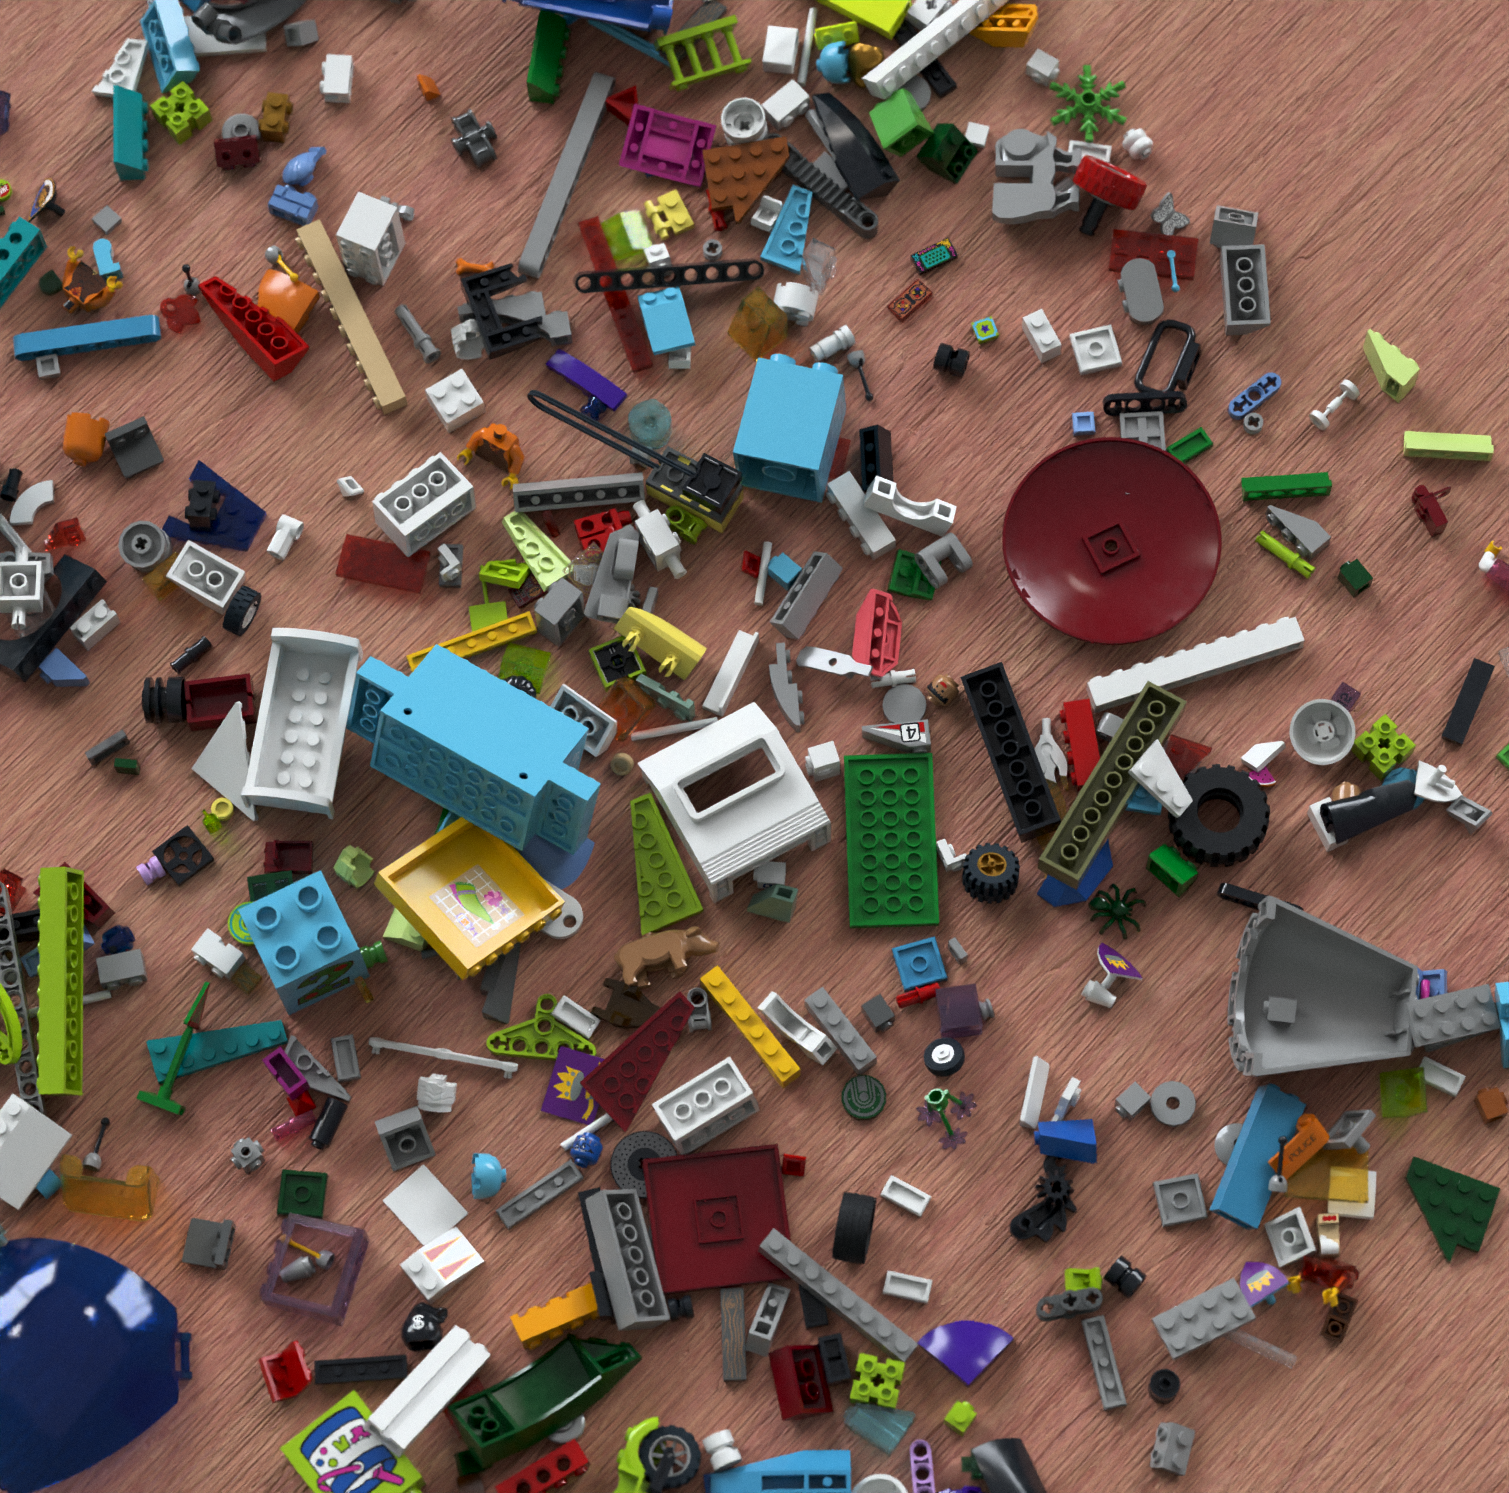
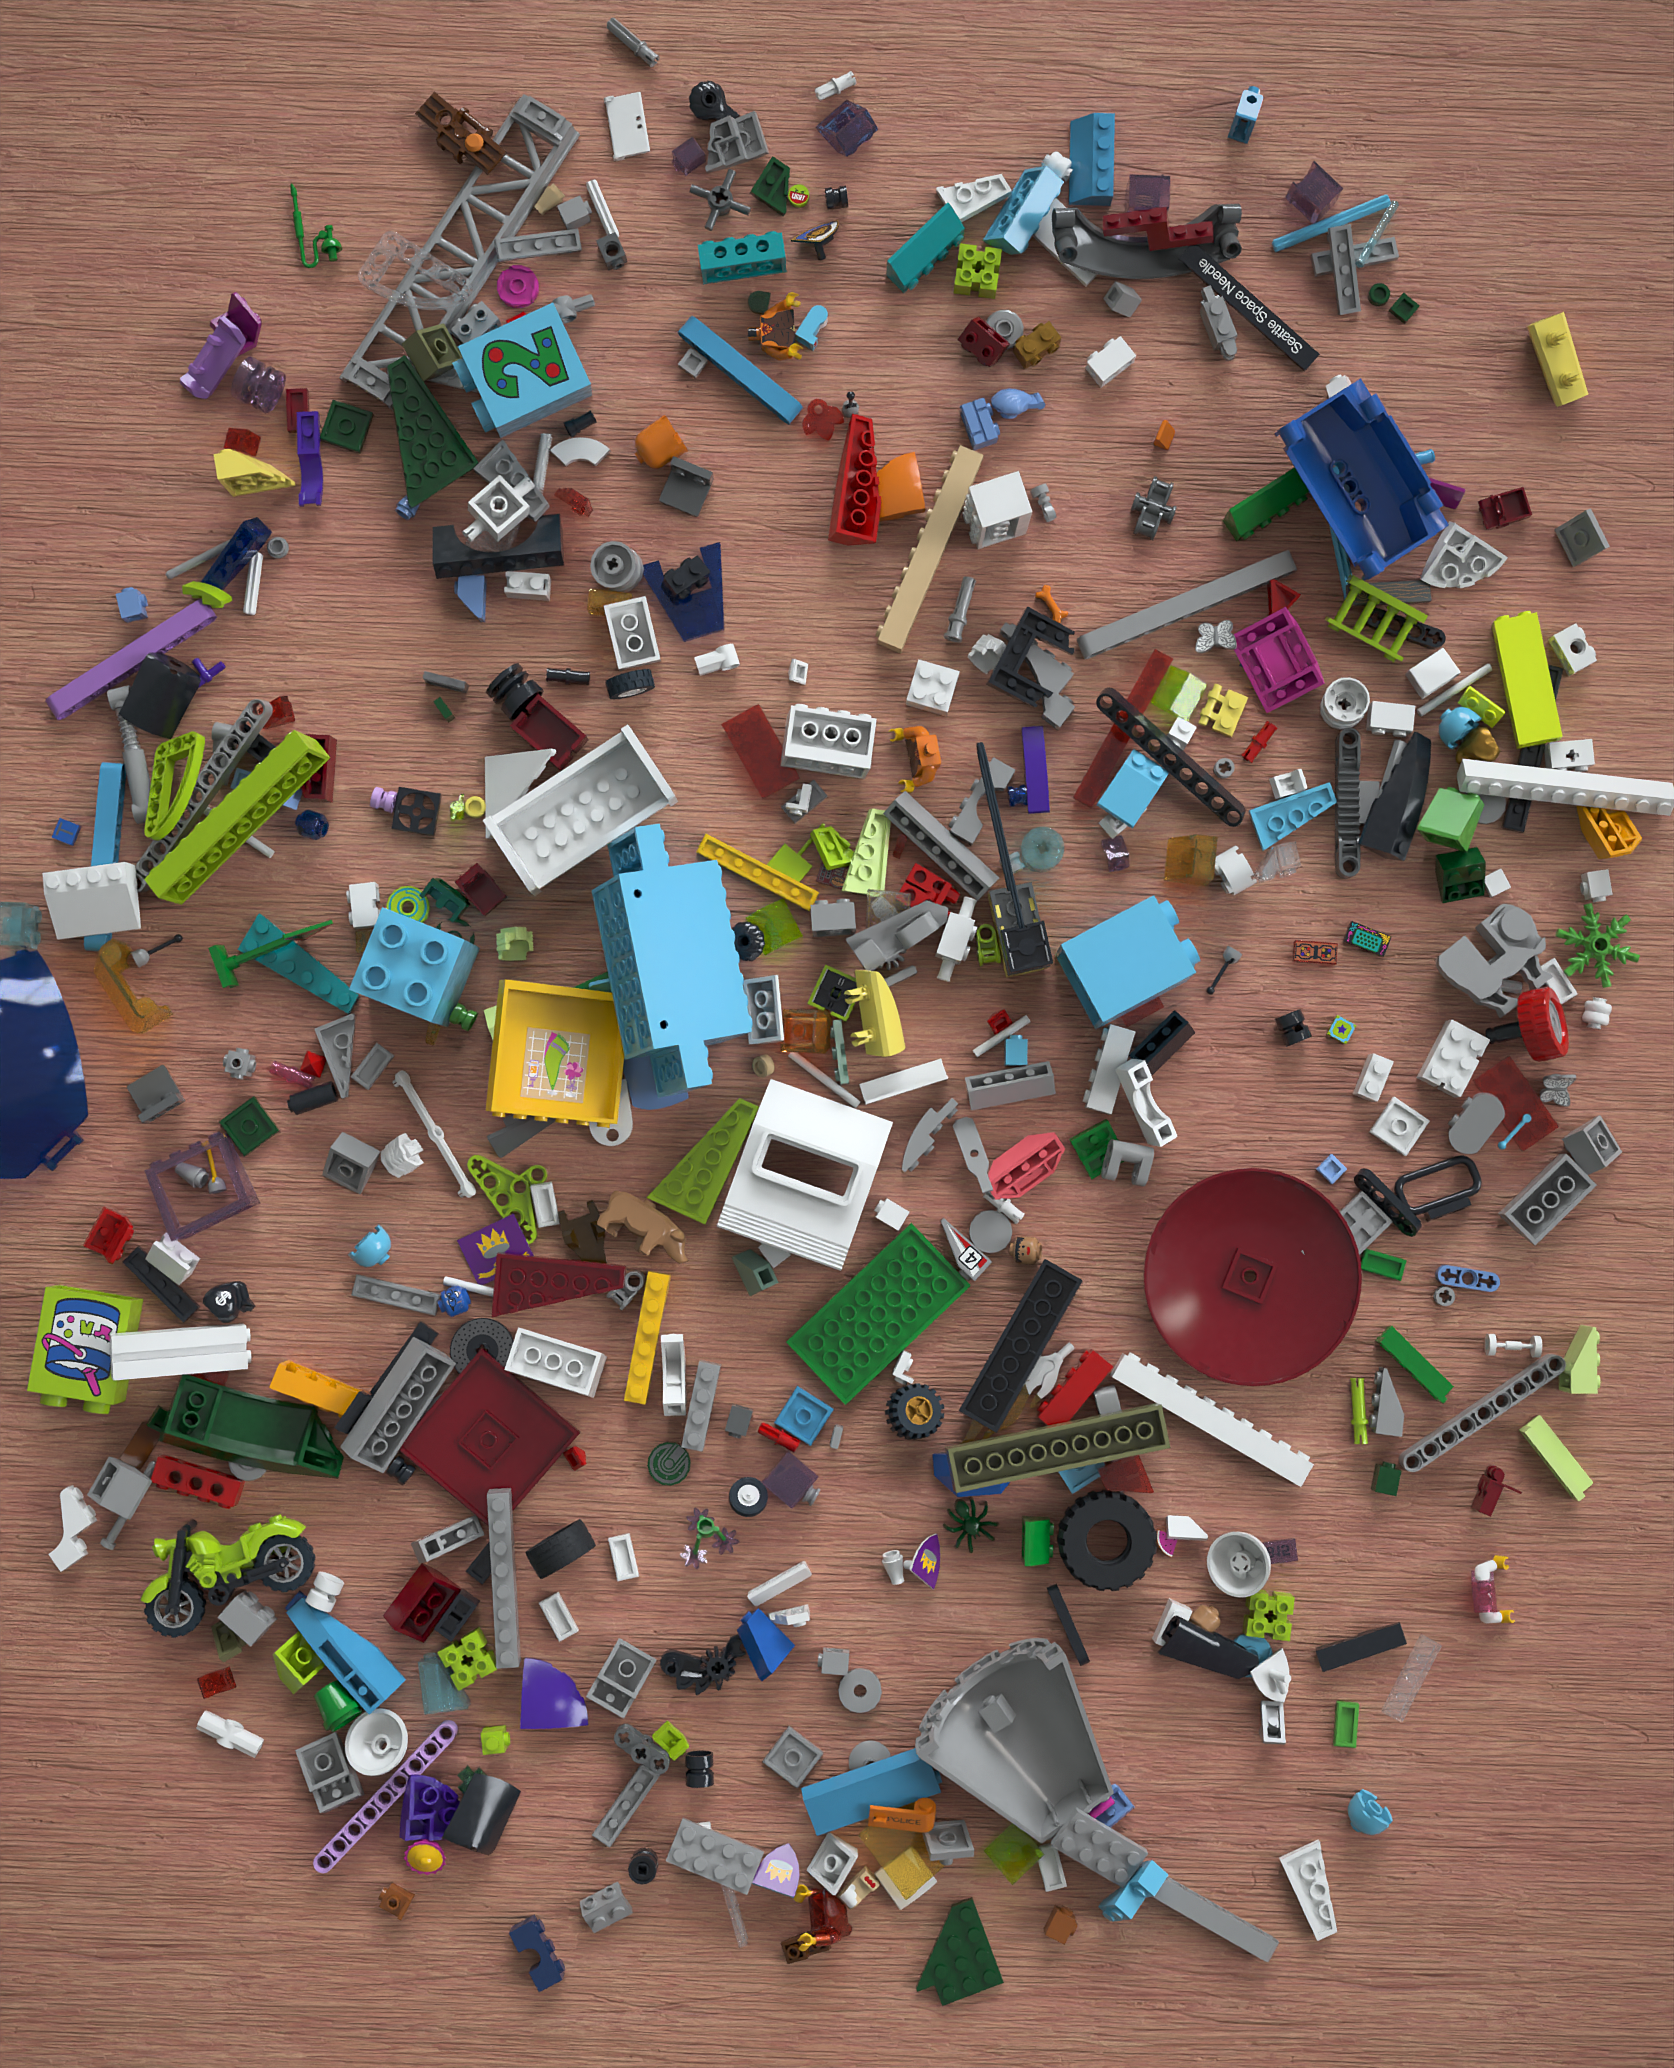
camera: 45 degrees right, 15 degrees up
light grey tile [92,205,122,235] -> none
light grey piece [96,949,148,991] -> none
magenta piece [262,1047,310,1101] -> none
hinge [265,246,298,282] -> none
white sticker [382,1164,468,1246] -> none
white slope [400,1227,484,1305] -> none
dark orange wing [702,136,790,225] -> none
dark grey tile [720,1288,747,1381] -> none
white axle [809,325,856,362] -> none
white wing [1128,739,1193,818] -> none
hinge [1268,1136,1287,1192] -> none
none -> white brick [145,1232,200,1285]
none -> light grey slope [586,1638,657,1719]
none -> black wheel [825,185,848,210]
none -> light grey arch [949,757,1015,846]
none -> bracket [1101,835,1130,872]
none -> light grey animal [1195,620,1237,654]
none -> black beam [1366,608,1446,650]
none -> light grey beam [1399,1354,1566,1472]
none -> white piece [1417,1020,1490,1098]

